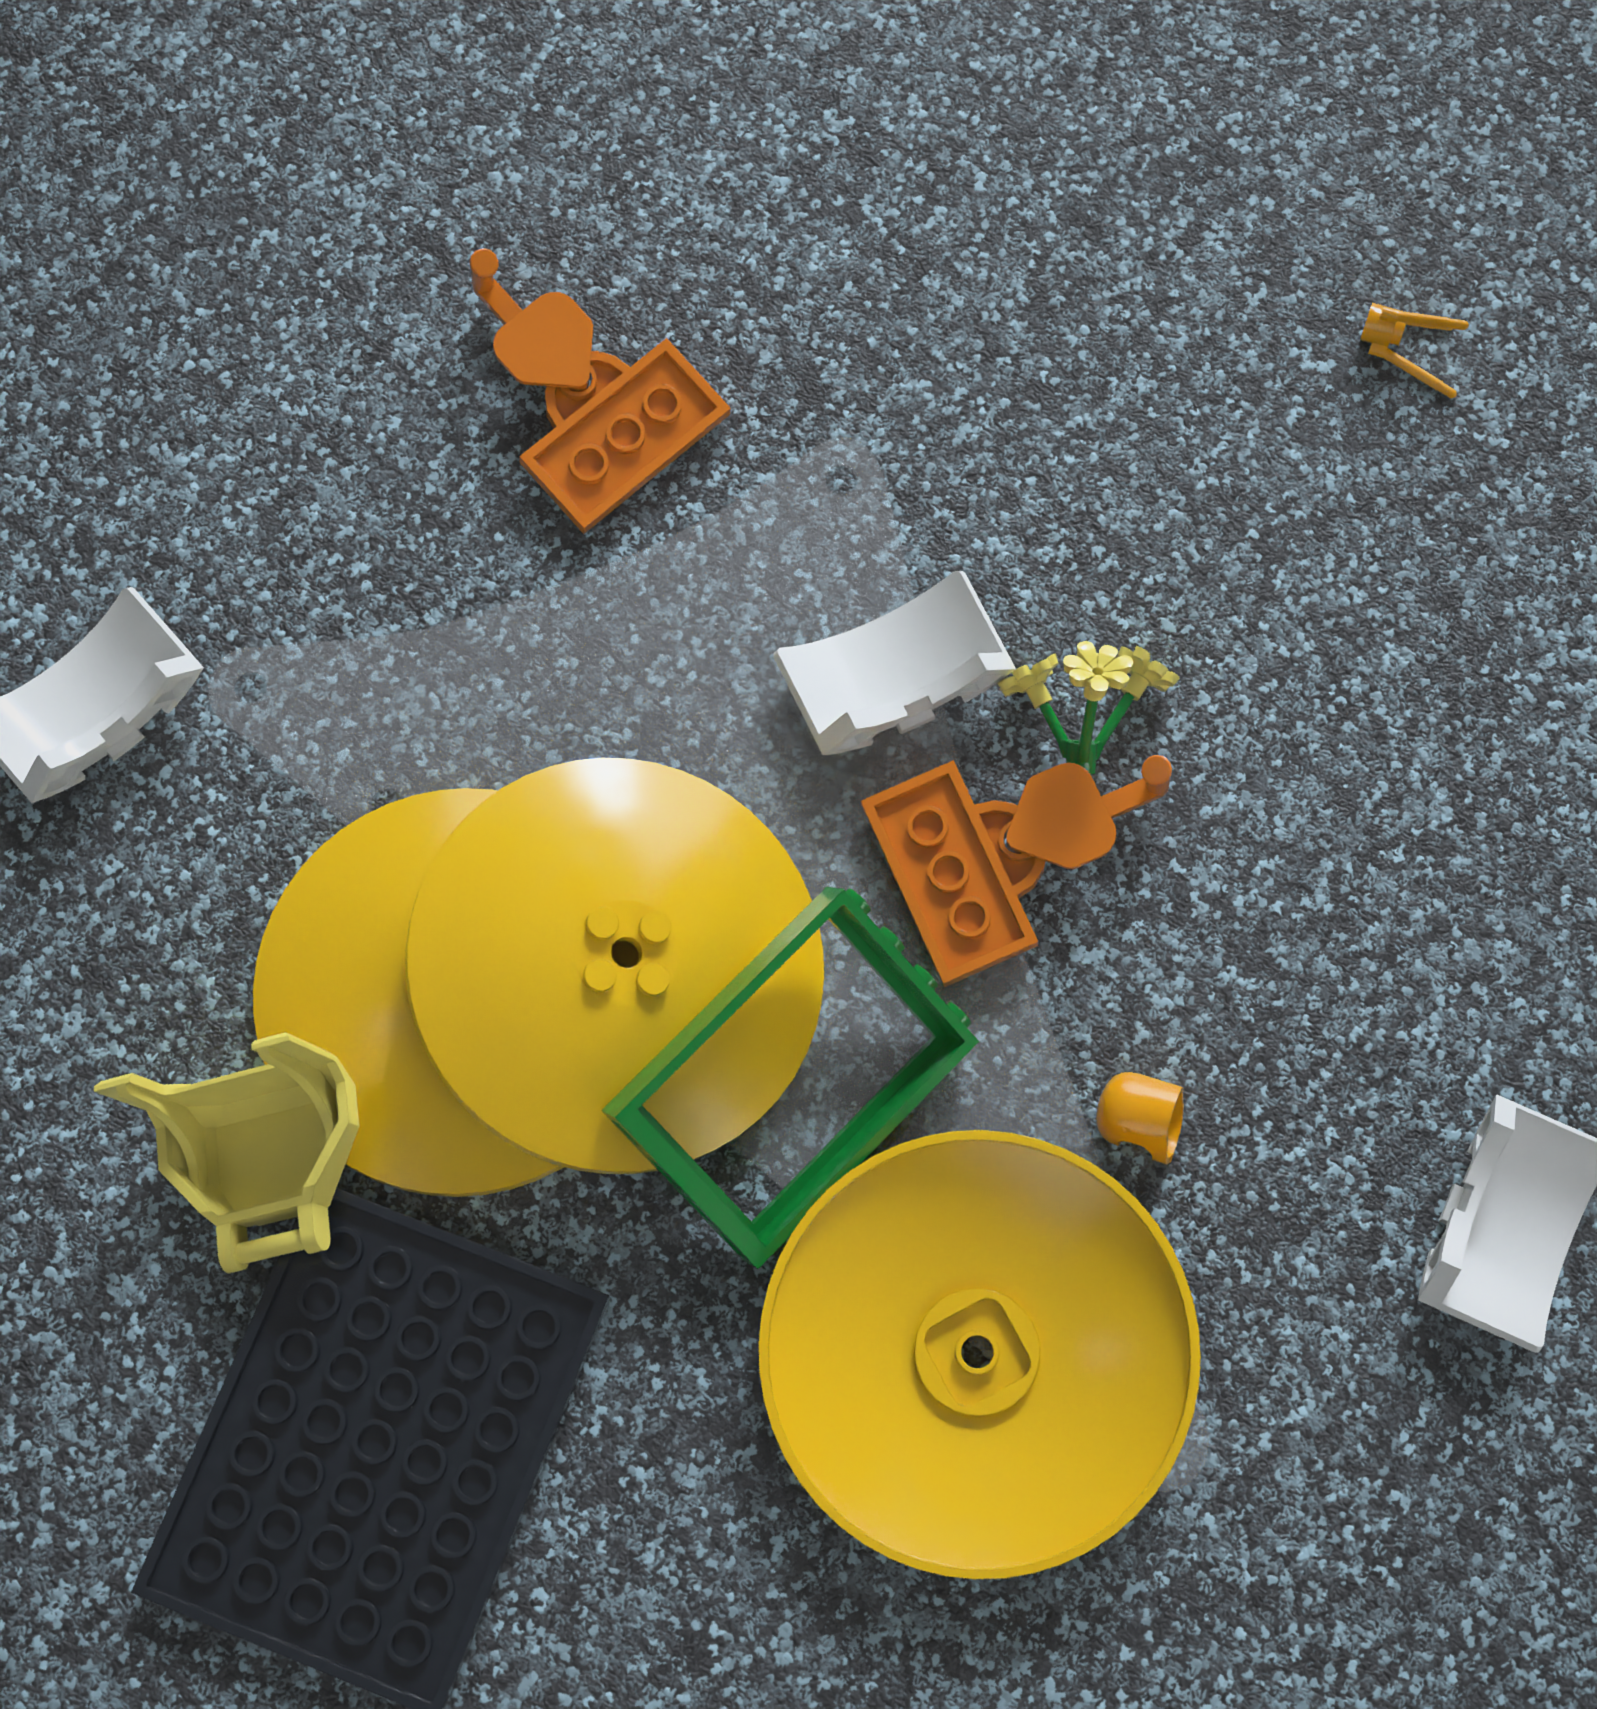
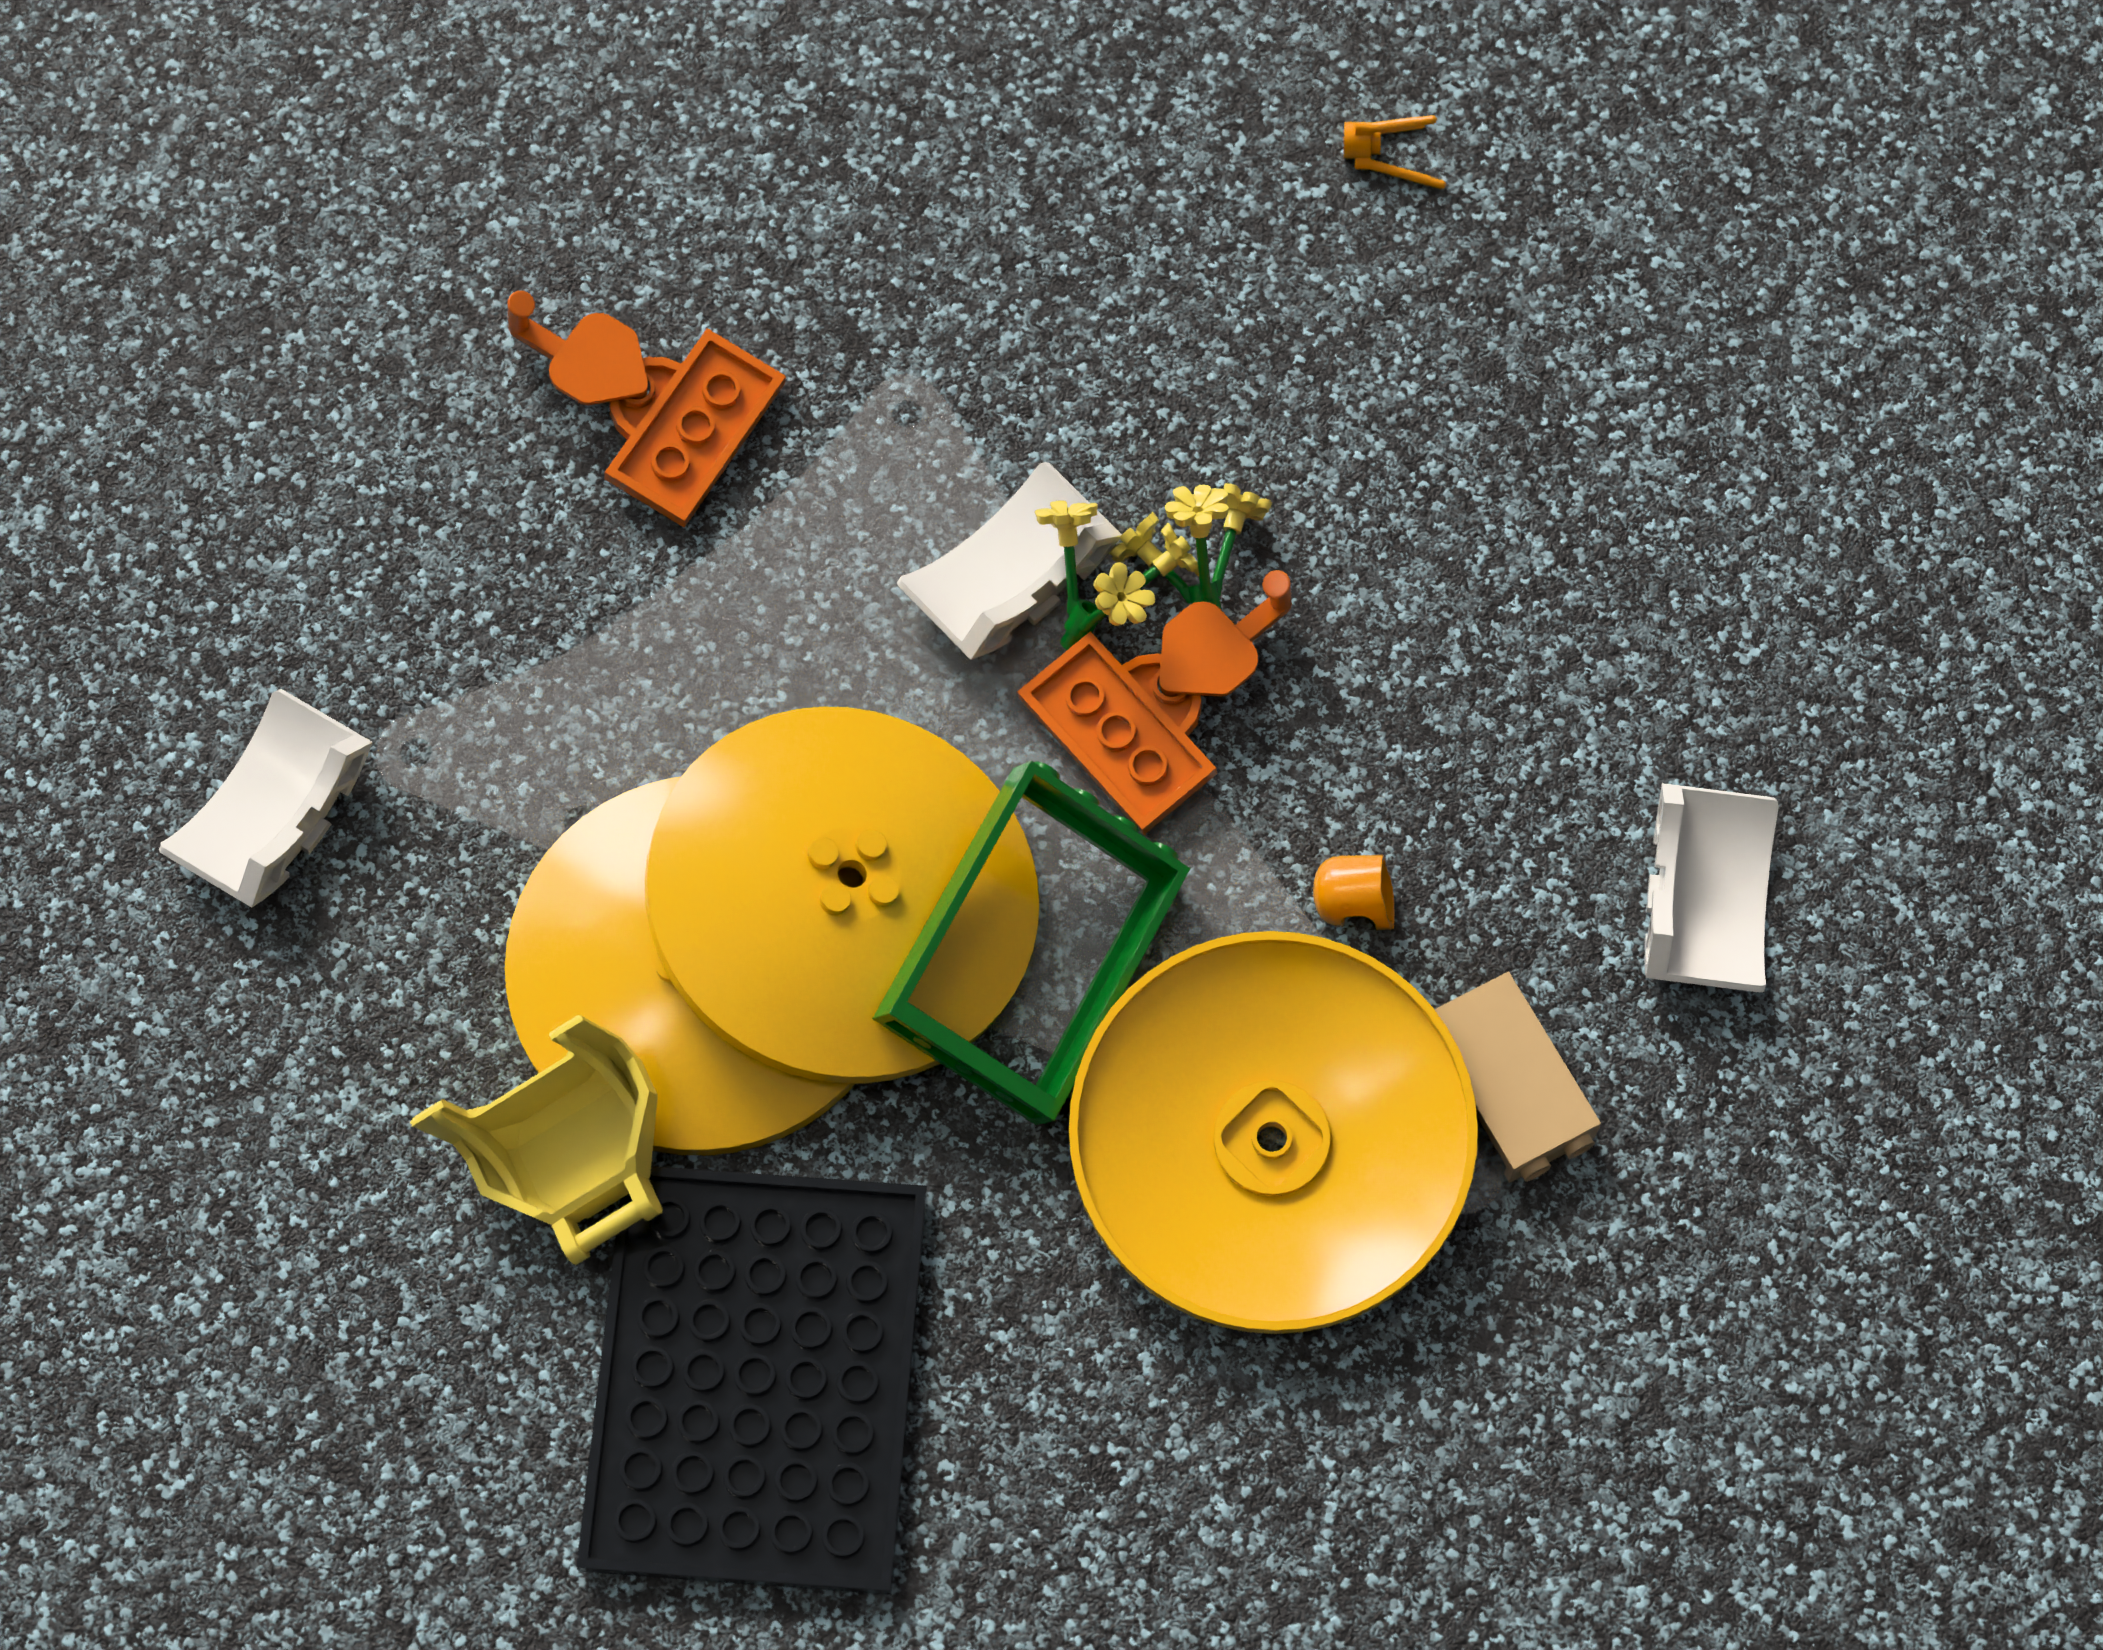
camera: 15 degrees left, 5 degrees down
none -> light yellow plant [1035,500,1199,650]
none -> tan panel [1434,971,1601,1183]

